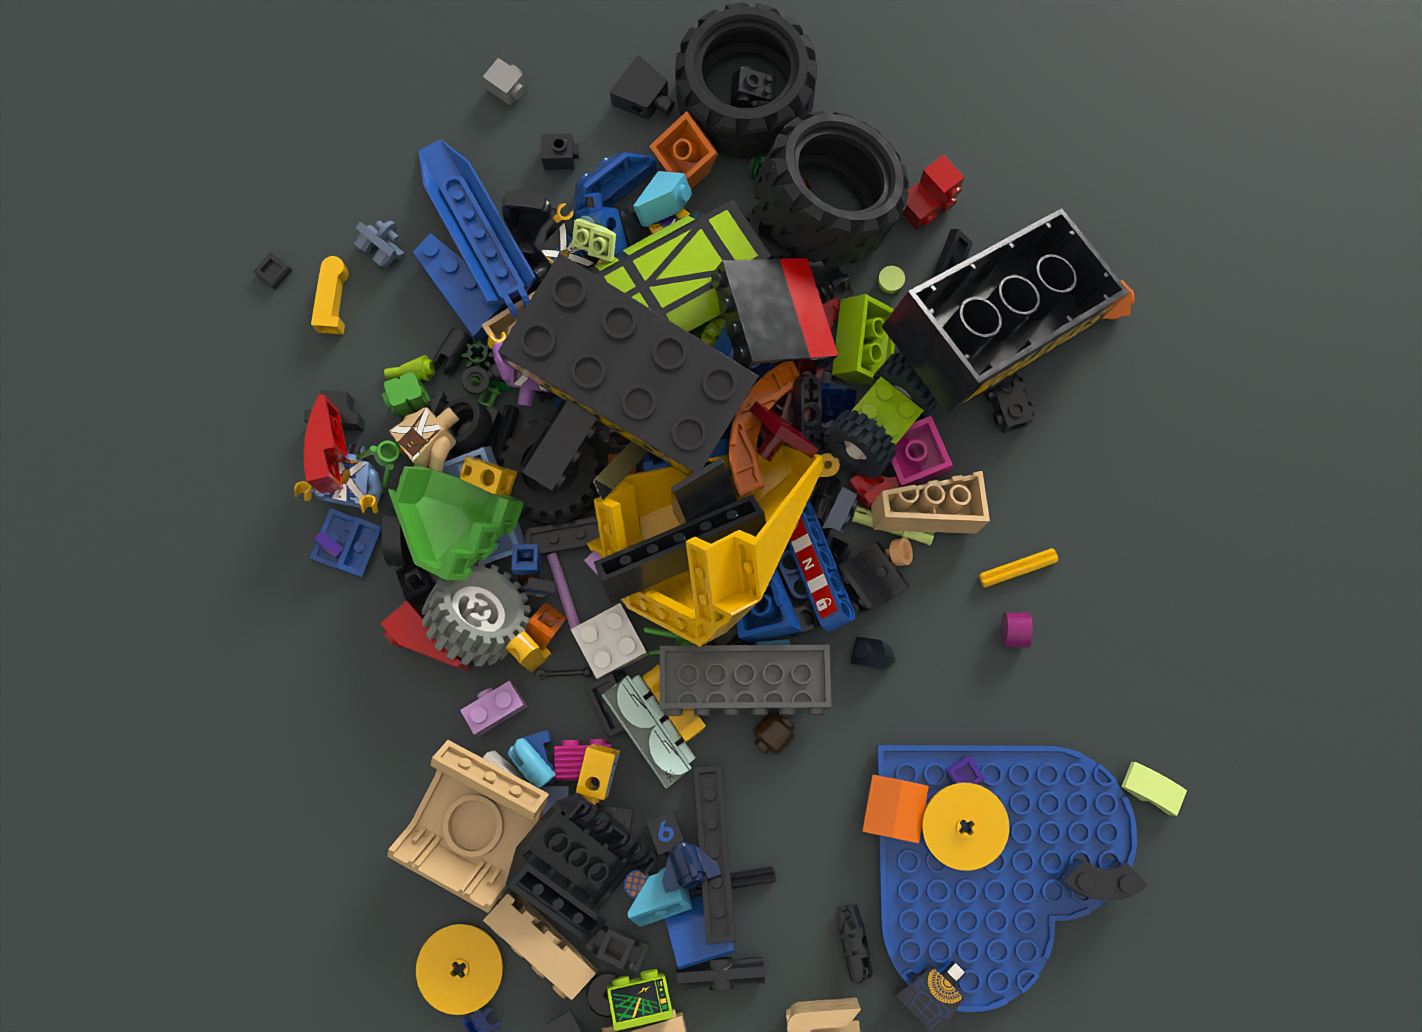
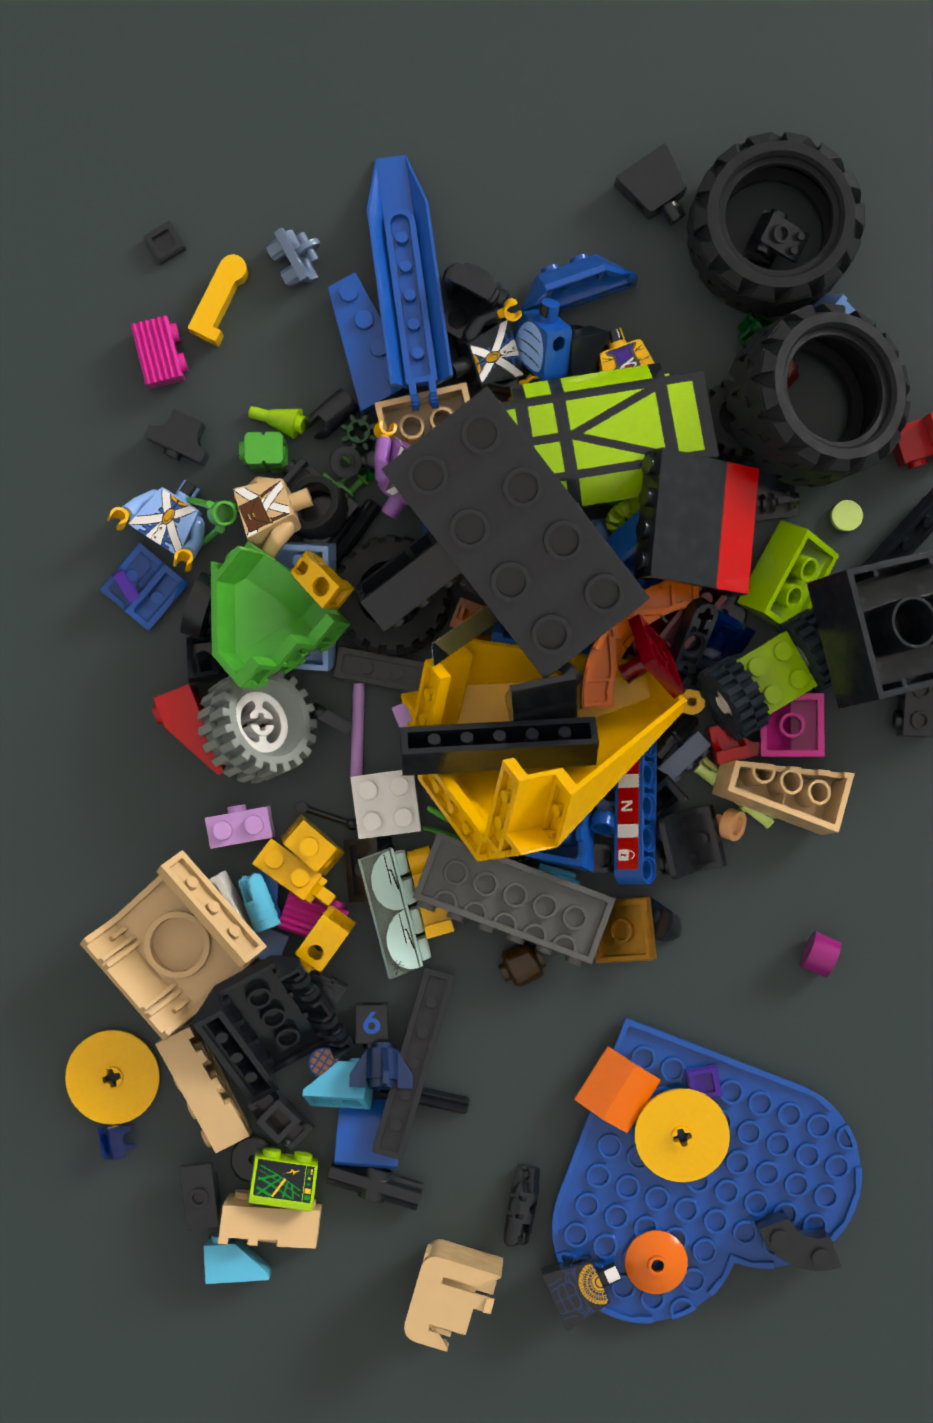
camera: 15 degrees right, 10 degrees up
red slope [304,394,349,494] -> none
light grey brick [483,58,526,106] -> none
yellow leg [506,631,552,673] -> none
blue leg [512,544,543,582] -> none
orange slope [525,602,567,651] -> none
black brick [541,134,580,170] -> none
yellowish green slope [572,218,616,262] -> none
medium azure slope [633,171,692,227] -> none
orange slope [650,111,718,189] -> none
red tile [822,297,840,329] -> none
yellow axle [979,548,1058,588] -> none
yellowish green slope [1121,762,1187,816] -> none
none -> dark pink brick [131,316,188,389]
none -> yellow hinge [252,838,336,907]
none -> yellow torso [281,814,345,876]
none -> blue hinge [590,808,615,835]
none -> pearl gold tile [595,896,657,963]
none -> orange dish [625,1230,688,1294]

